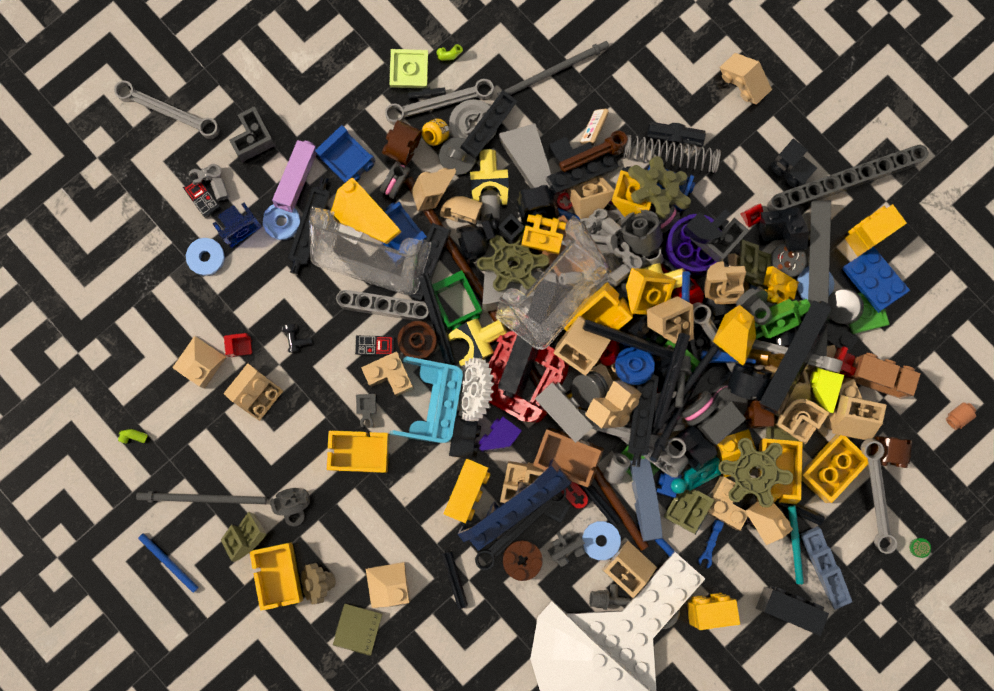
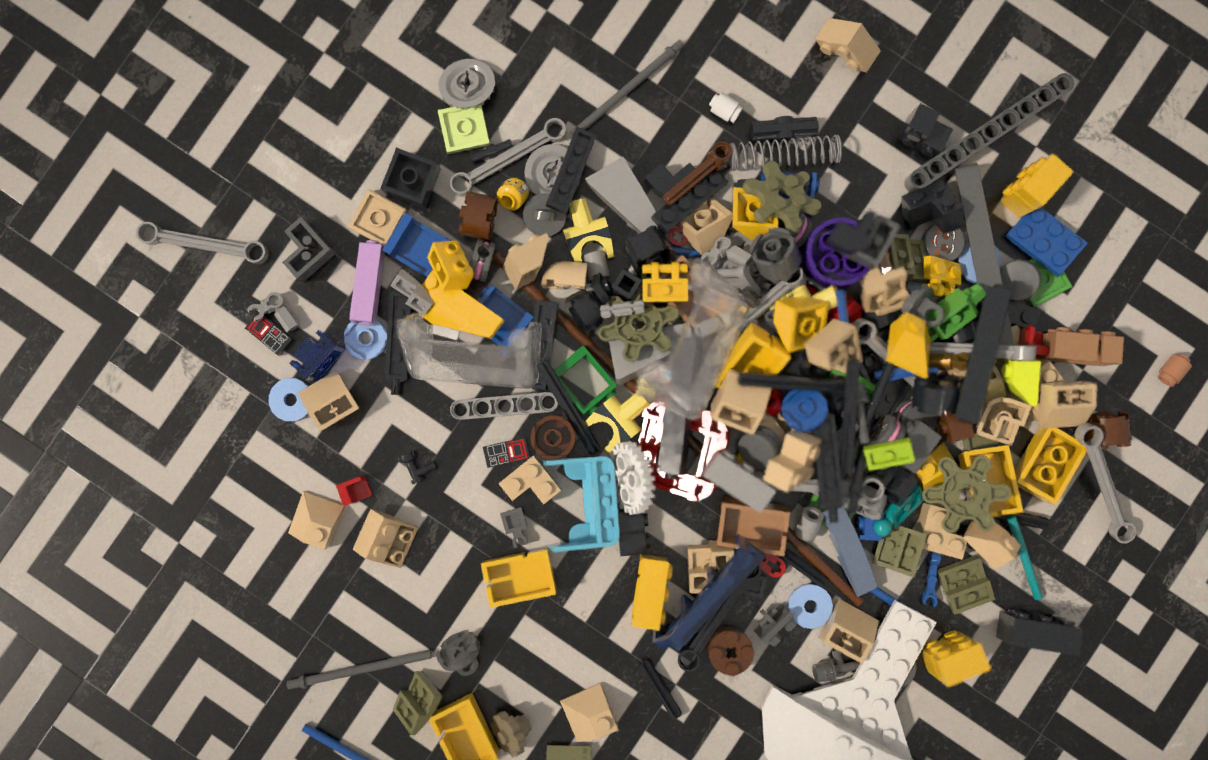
camera: 10 degrees left, 5 degrees up
lime arm [118,429,148,444] -> none
lime arm [436,44,463,61] -> none
dark purple slope [479,417,522,452] -> none
slope [580,109,609,147] -> none
light grey bar [607,242,642,286] -> none
red slope [740,203,763,227] -> none
sand blue slope [800,526,852,610] -> none
green tile [909,538,931,558] -> none
none -> tan slope [298,370,359,431]
none -> tan plate [348,189,408,247]
none -> black brick [380,147,441,209]
none -> light grey slope [390,269,434,315]
none -> yellow brick [427,240,474,291]
none -> light grey gear [439,59,496,110]
none -> light grey axle [600,300,645,318]
none -> white brick [709,92,743,123]
none -> lime plate [864,438,915,470]
none -> olive slope [937,555,995,615]

